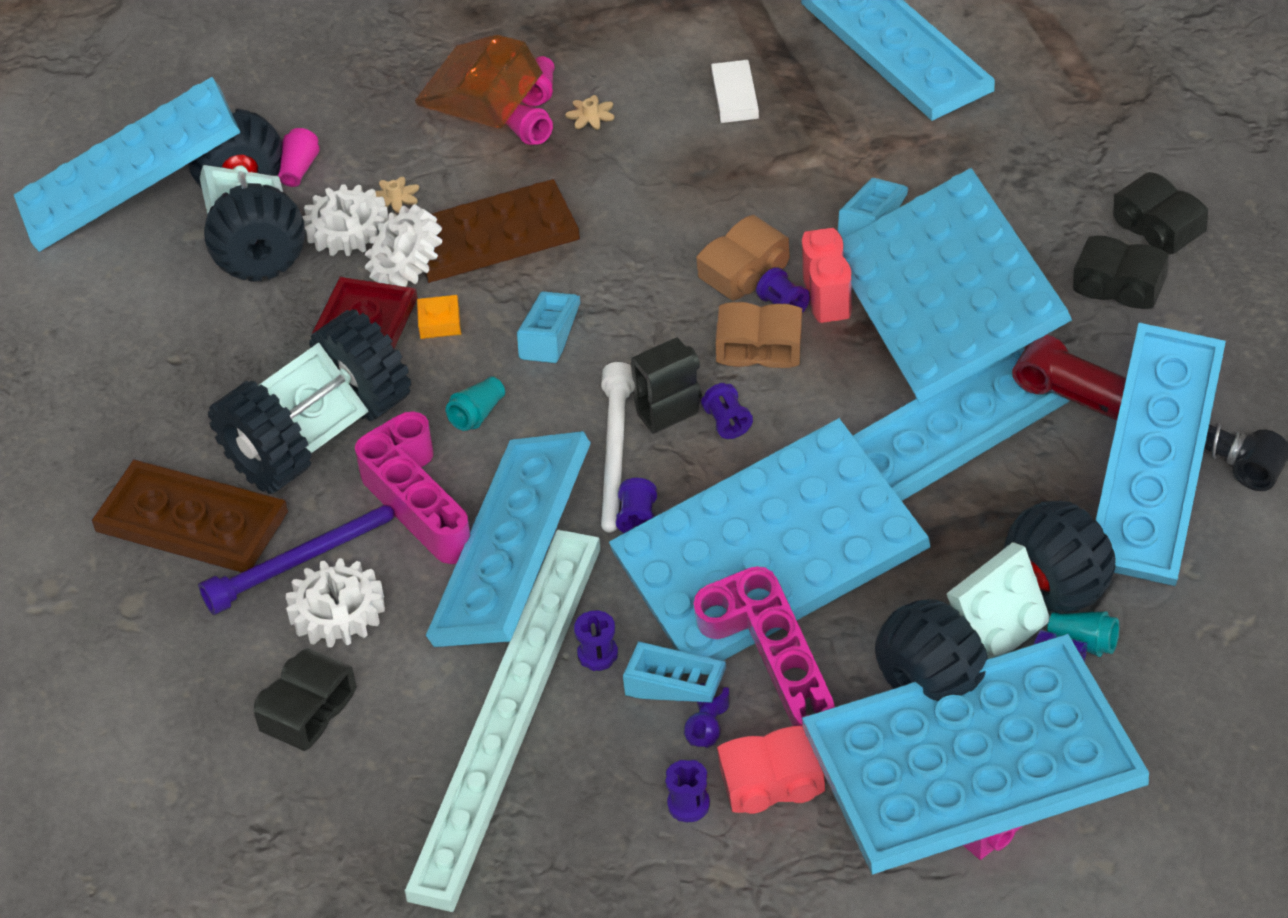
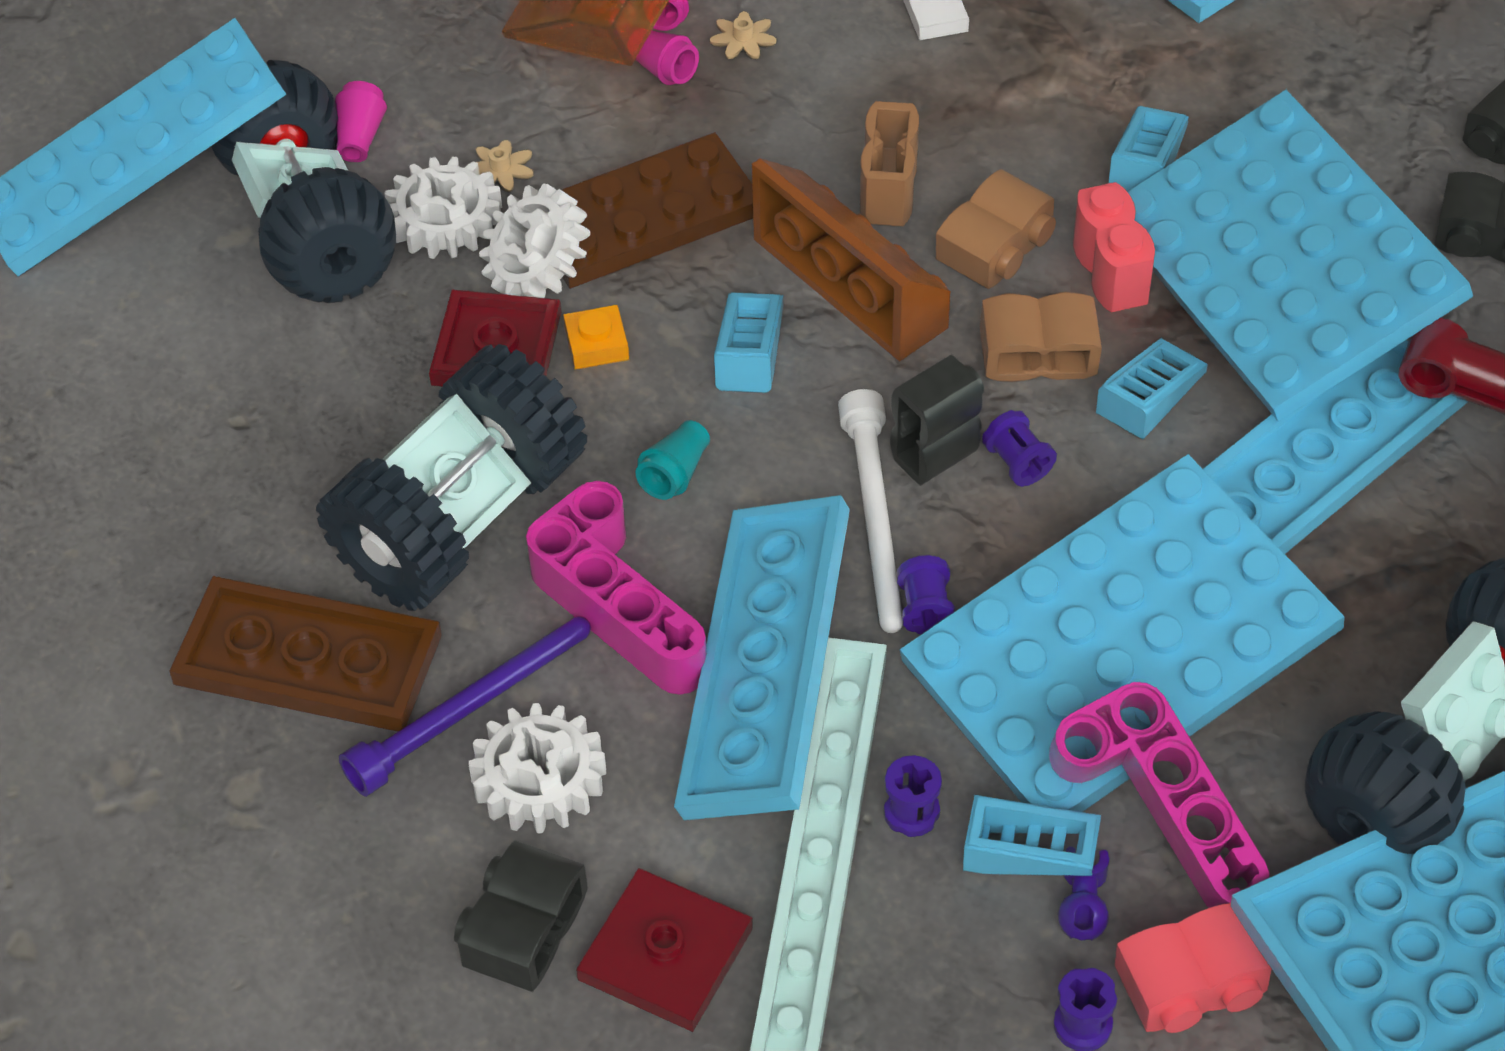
camera: 10 degrees left, 5 degrees up
dark purple bush [756,267,810,313] -> none
none -> dark red plate [576,868,753,1032]
none -> dark orange slope [752,158,950,362]
none -> medium nougat brick [860,101,919,226]
none -> medium azure slope [1096,338,1208,440]

